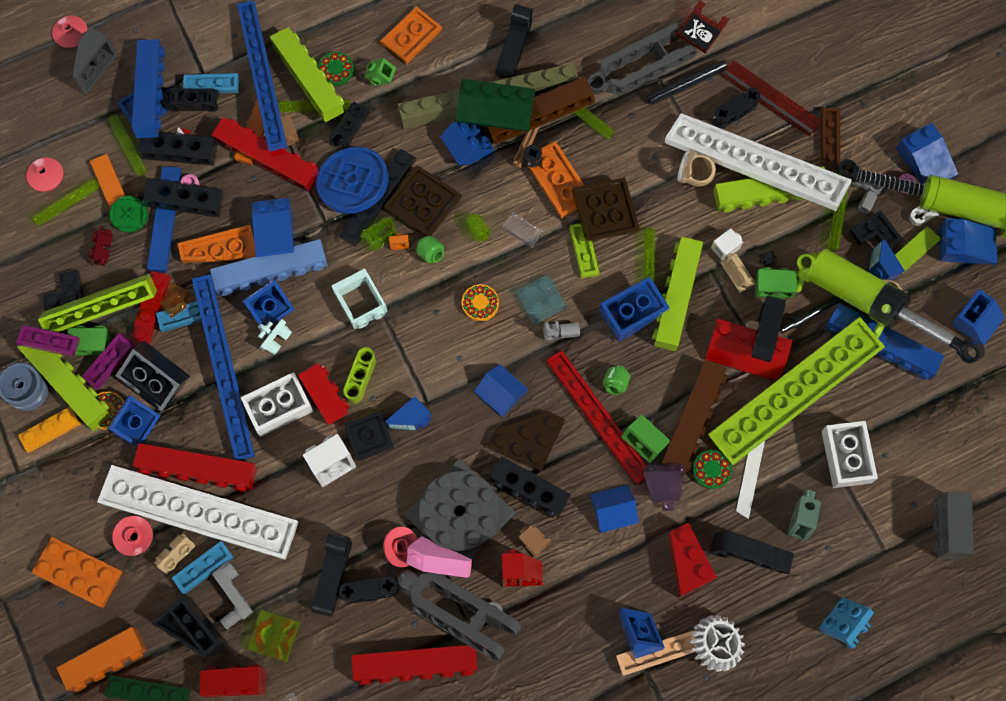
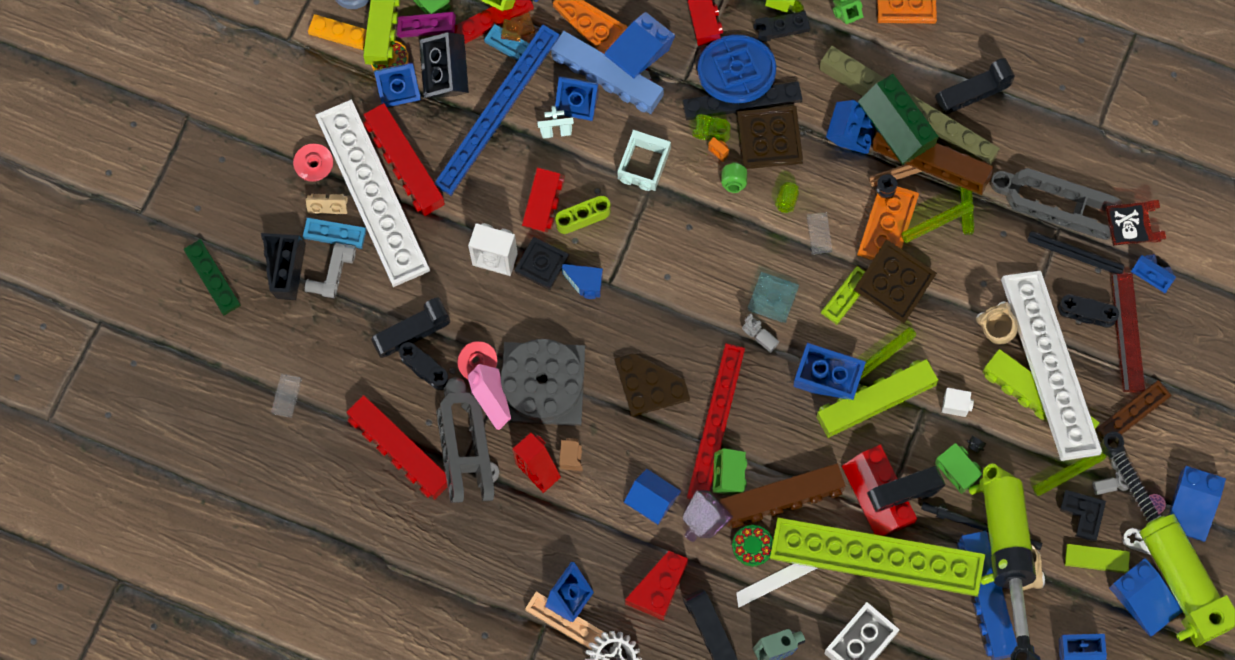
camera: 50 degrees right, 0 degrees up
orange plate [31,537,123,608] -> none
orange brick [57,627,147,692] -> none
red wedge [200,665,266,697] -> none
white brick [241,372,314,437] -> none
clear neon green slope [246,610,301,662] -> none
tile [461,284,499,321] -> none
blue slope [474,365,528,418] -> none
black brick [490,456,571,518] -> none
bright green head [603,365,630,395] -> none
tan hinge [720,253,756,293] -> none
blue slope [869,240,905,281] -> none
none -> clear neon green axle [901,200,974,243]
none -> blue tile [1131,254,1176,293]

